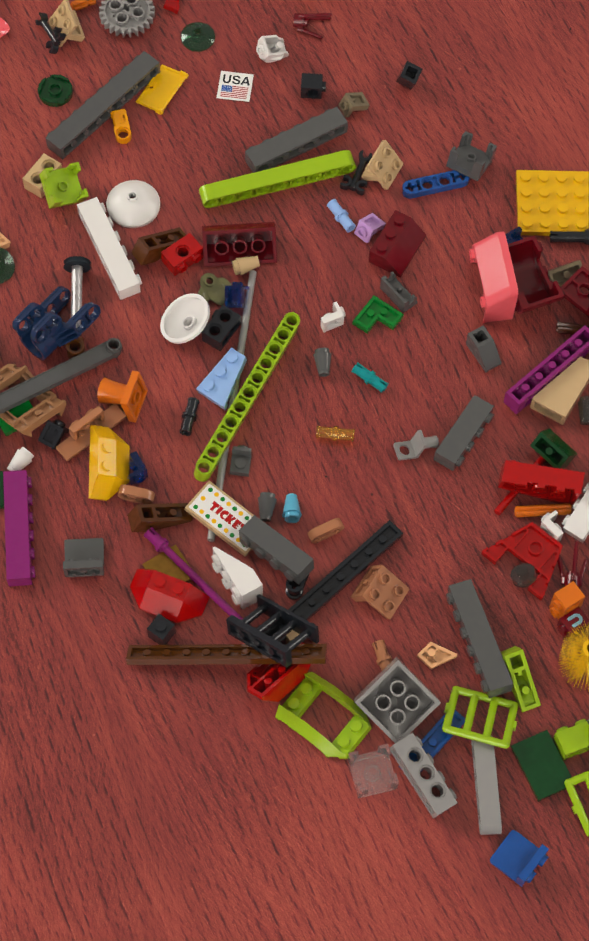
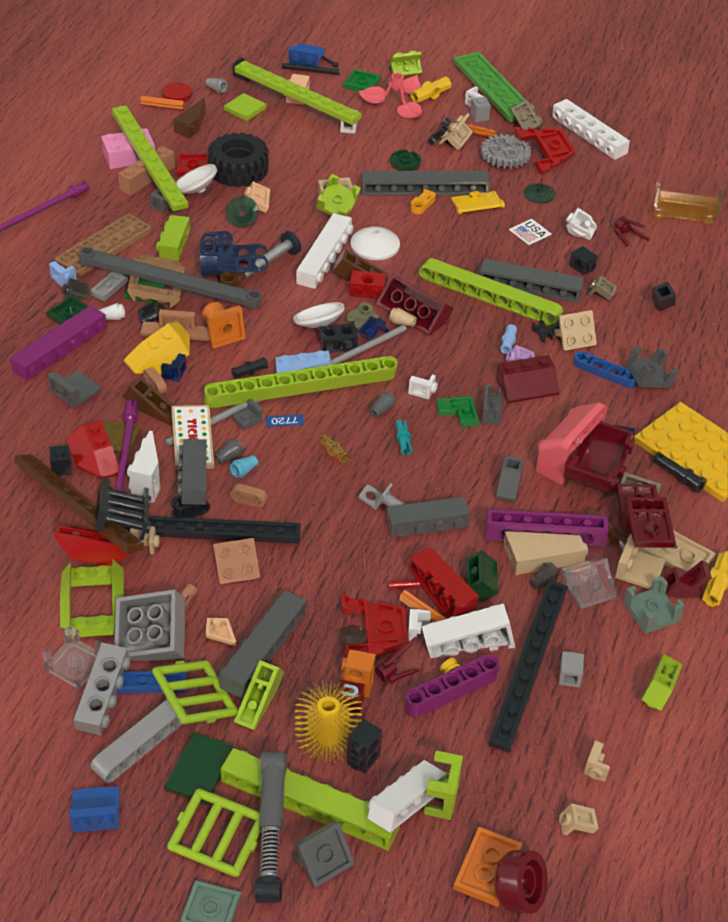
camera: 45 degrees right, 20 degrees down
none -> blue sticker [266,414,304,427]

